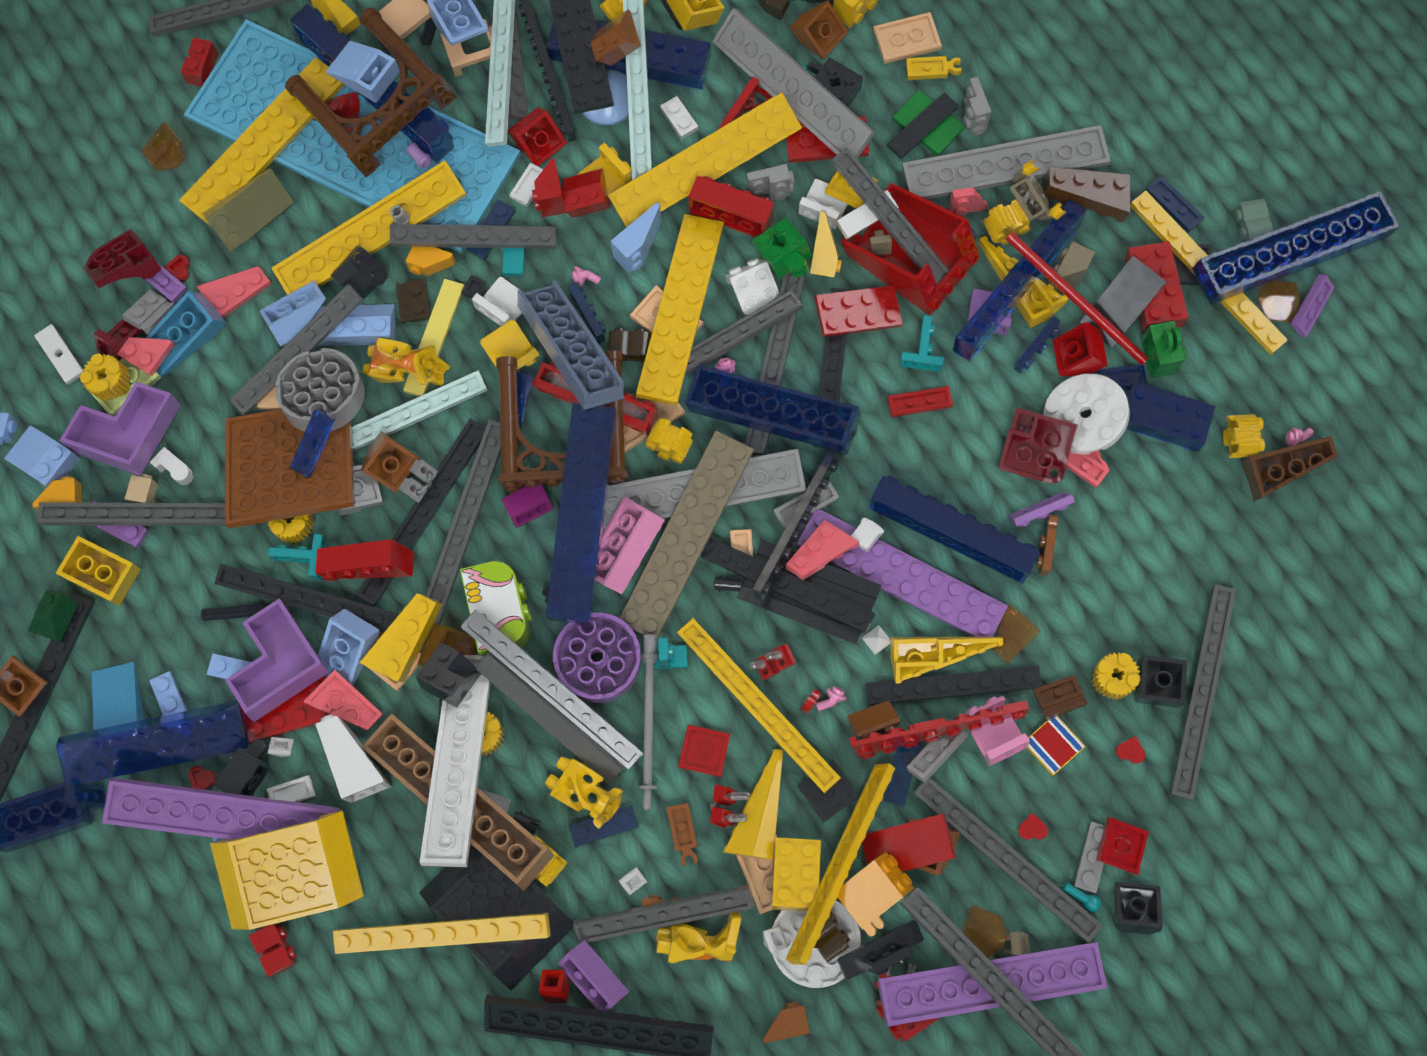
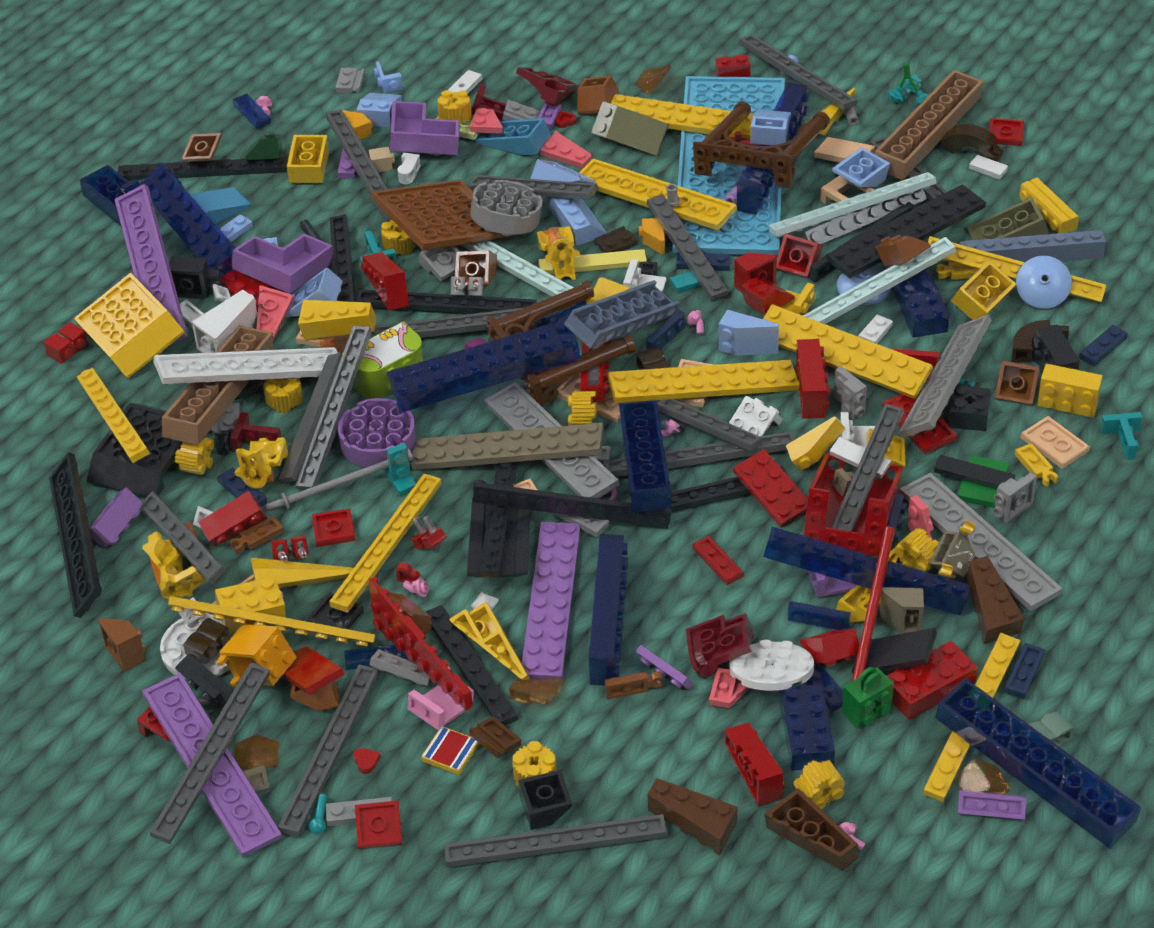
camera: 65 degrees right, 30 degrees down
clear blue plate [290,409,335,477] -> none
black slope [330,245,388,299] -> none
black slope [416,642,481,708] -> none
red brick [539,970,570,1004] -> none
bright pink slope [582,496,665,594] -> none
green brick [752,217,813,279] -> none
coral wing [786,520,859,580] -> none
white tile [851,518,884,552] -> none
teal bracket [899,315,944,372] -> none
black slope [1113,882,1163,935] -> none
red tile [1115,736,1145,764] -> none
none -> red wedge [198,491,268,546]
none -> dark red bracket [230,412,282,452]
none -> dark orange slope [577,75,619,115]
none -> reddish brown wedge [647,778,738,855]
none -> red wedge [724,722,785,807]

